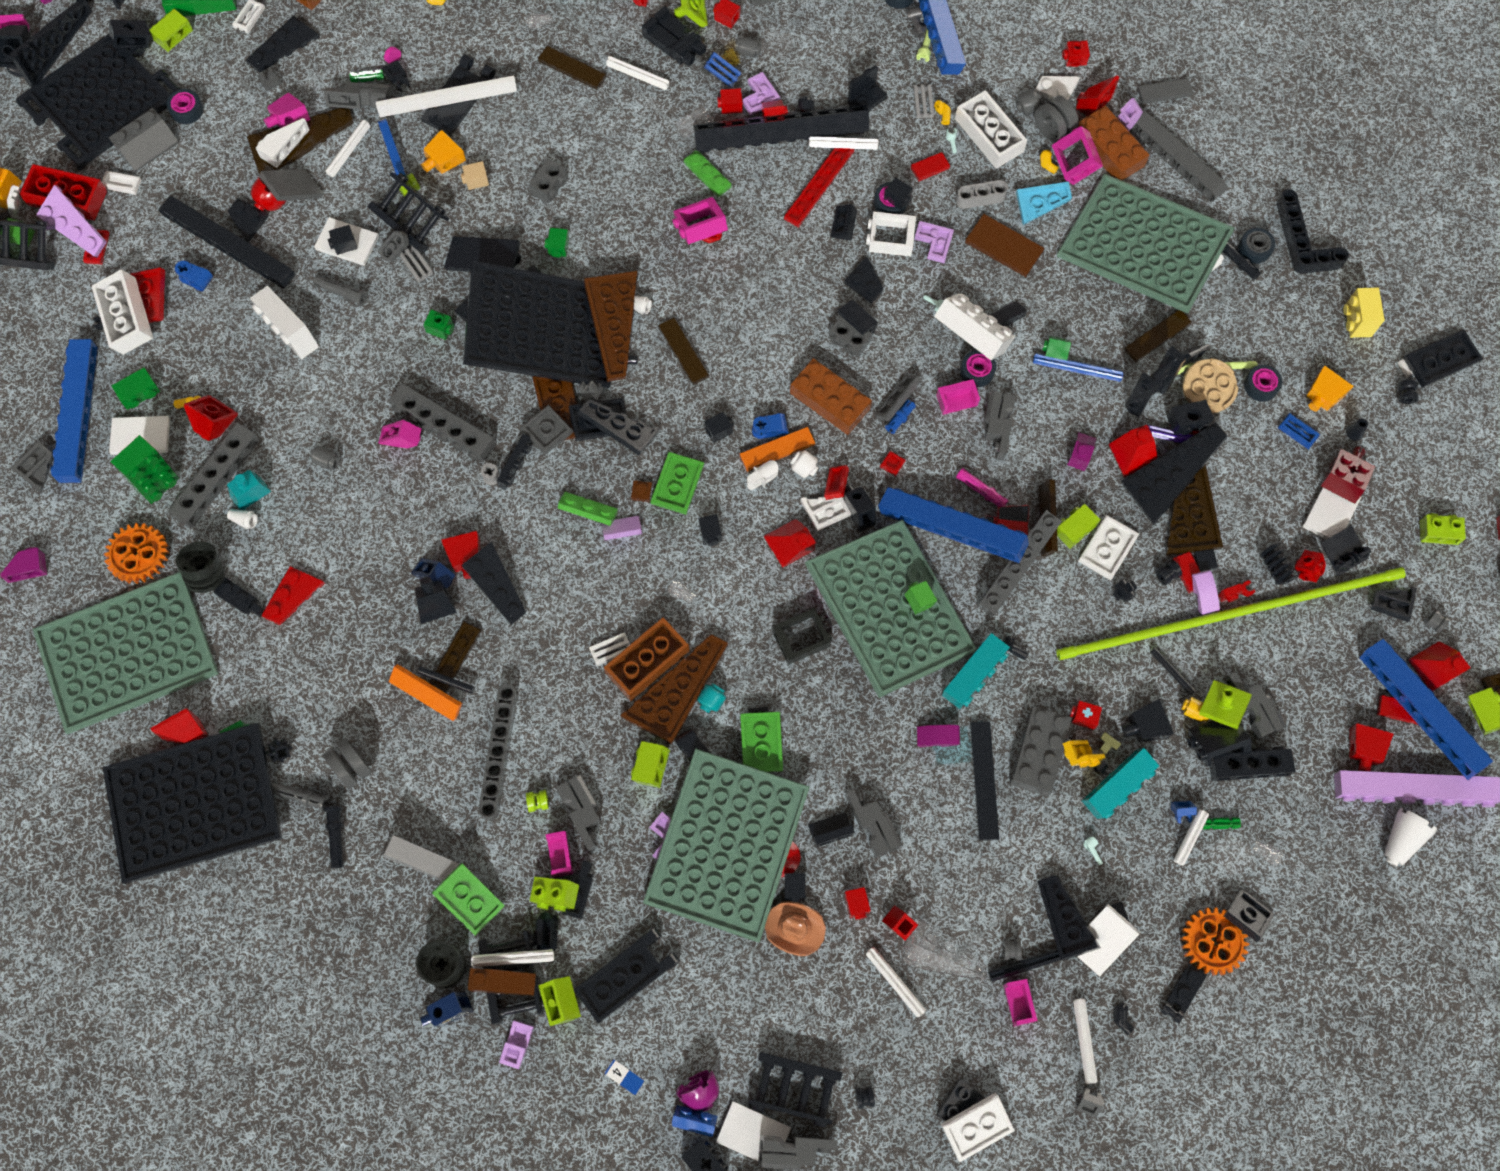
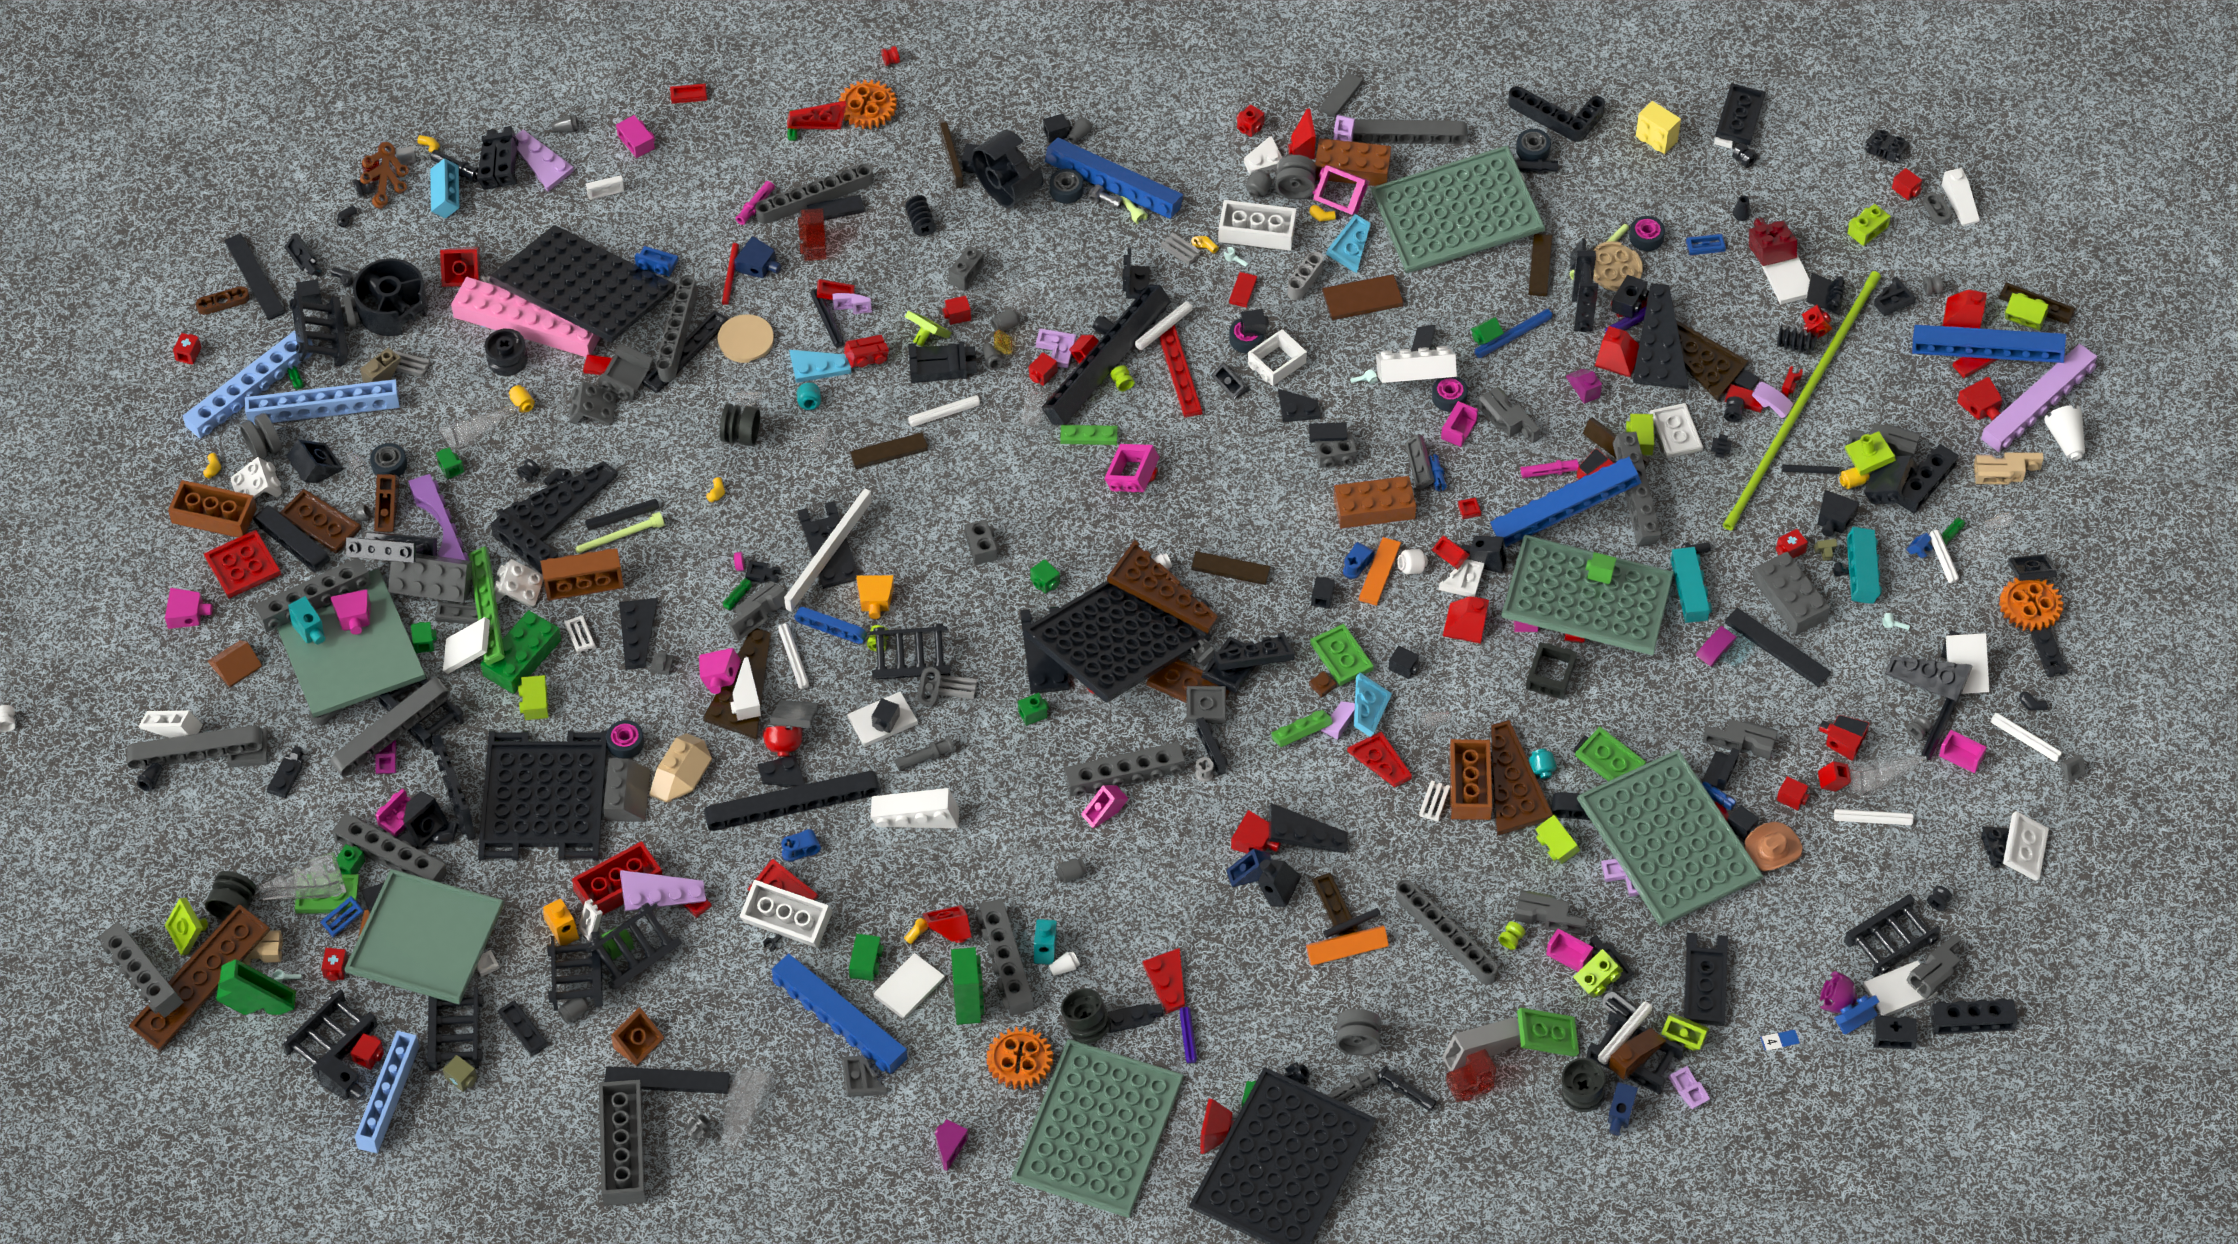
camera: 45 degrees left, 15 degrees down
white tile [102,171,141,195] -> none
black brick [109,20,150,48] -> none
black tile [444,236,521,272] -> none
tan brick [461,161,489,190] -> none
blue tile [704,52,741,88] -> none
white arm [747,460,778,490] -> none
lavender plate [915,221,954,263] -> none
yellow bracket [1063,740,1106,768] -> none
light orange torso [1306,366,1353,412] -> none
none -> tan wedge [649,733,712,803]
none -> lime wheel [1110,365,1135,392]
none -> dark purple axle [1179,1007,1197,1064]
none -> red wing [1347,732,1412,787]
none -> medium azure wing [1354,673,1392,737]
none -> clear red brick [1446,1049,1496,1102]
none -> blue axle [1702,782,1736,810]
none -> red torso [1819,715,1869,761]
none -> tan plate [1974,453,2043,484]

